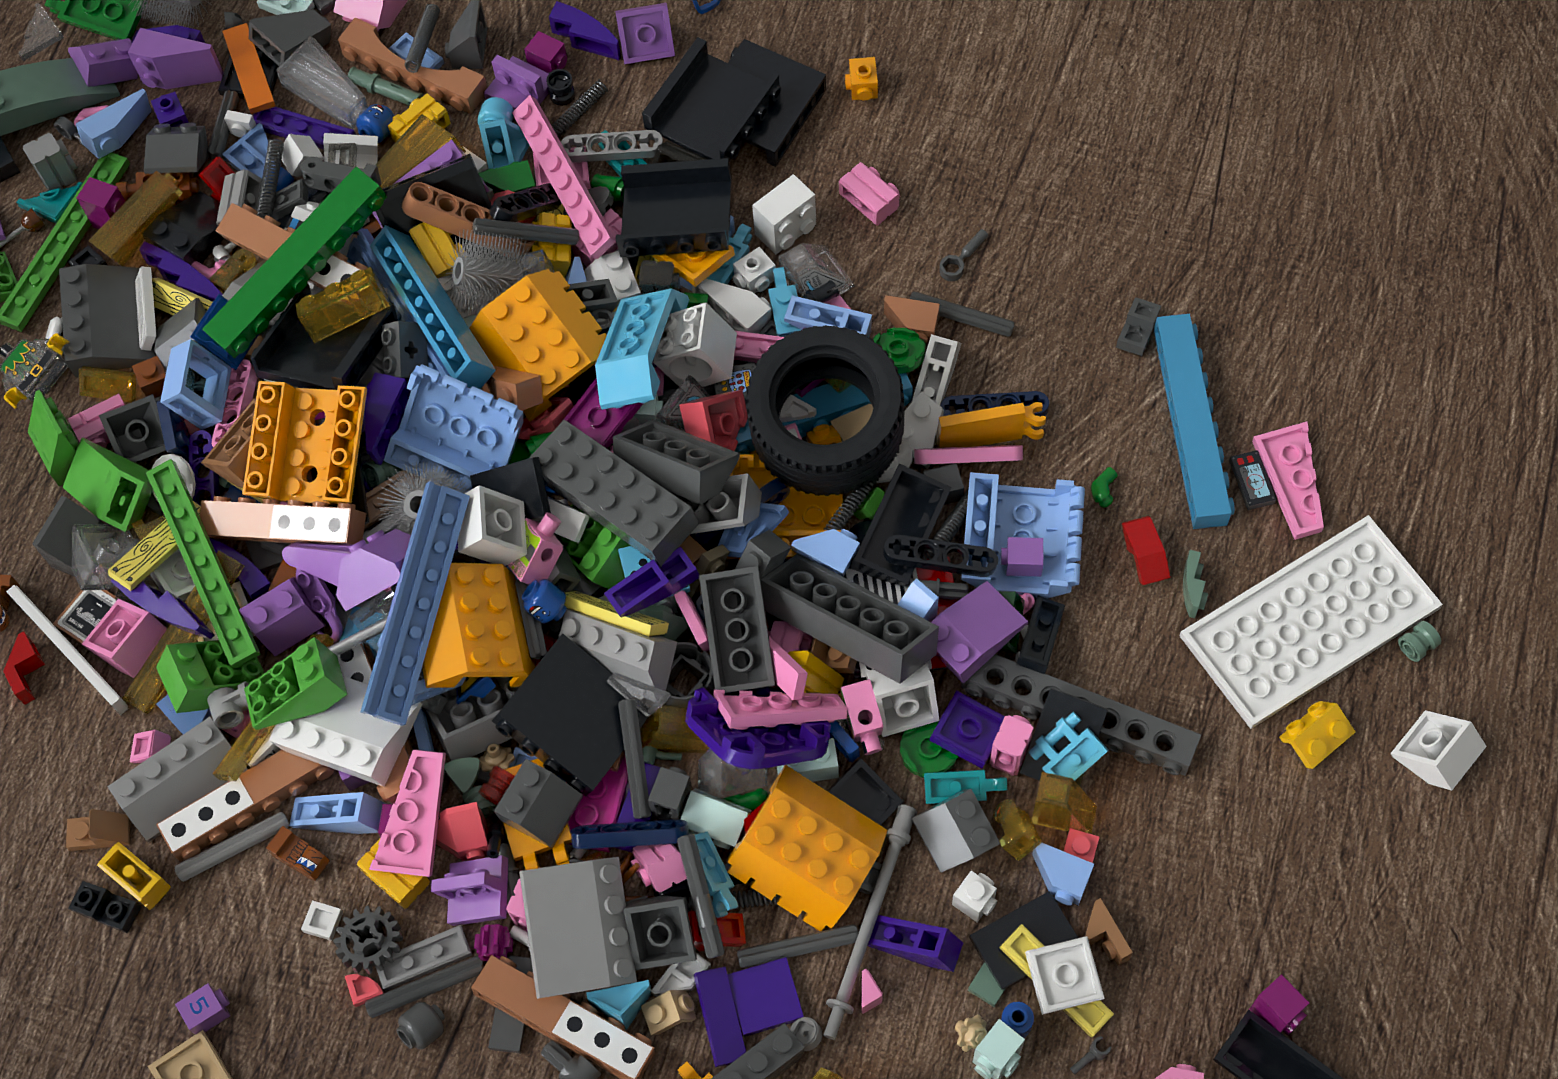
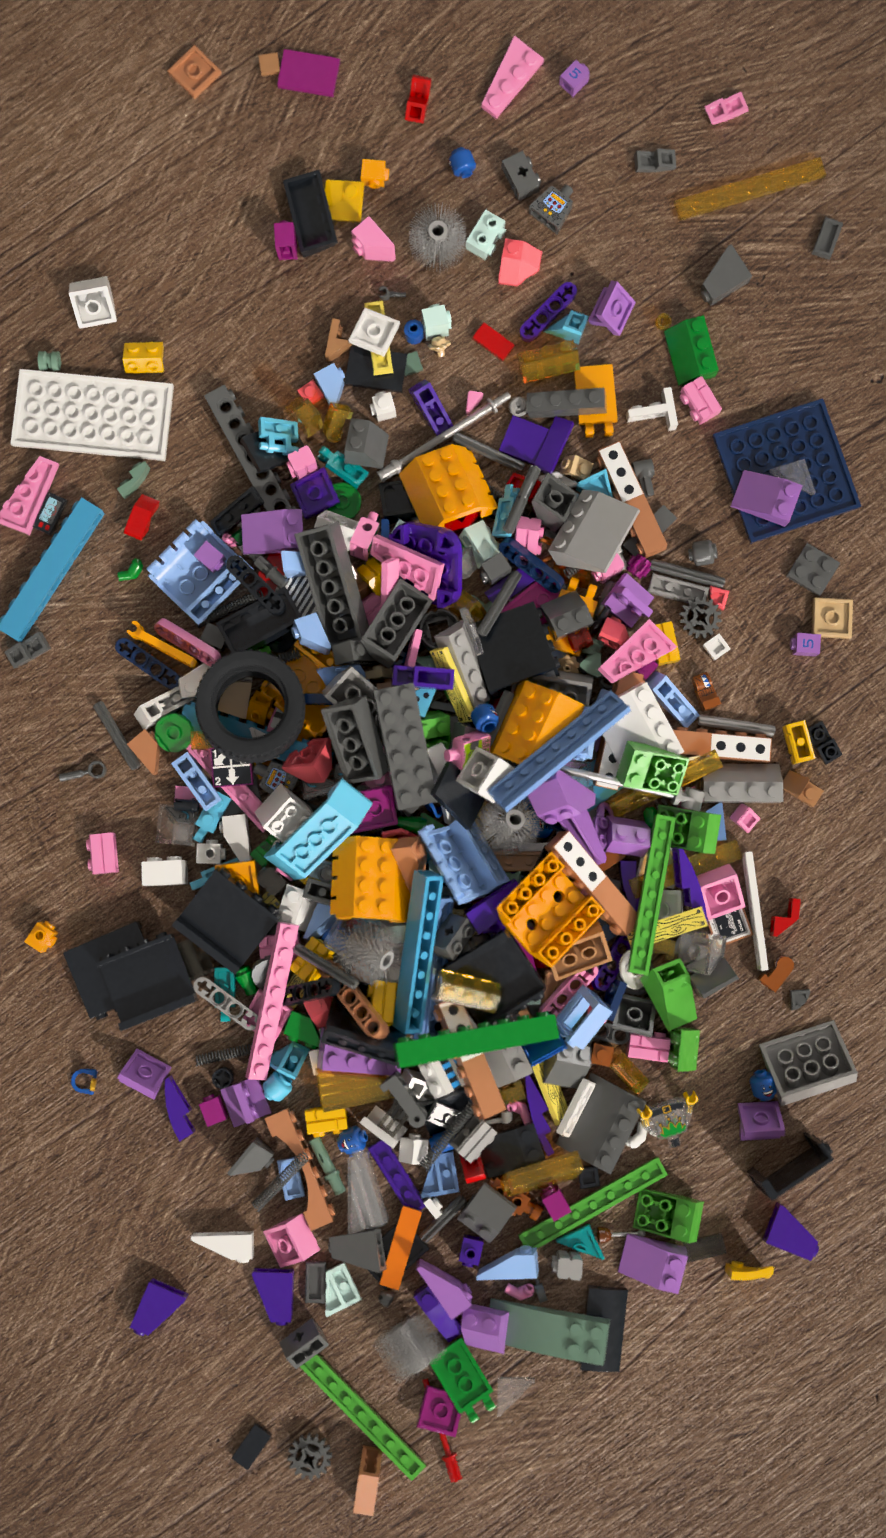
camera: 145 degrees left, 20 degrees up
none -> green arm [643,807,657,832]

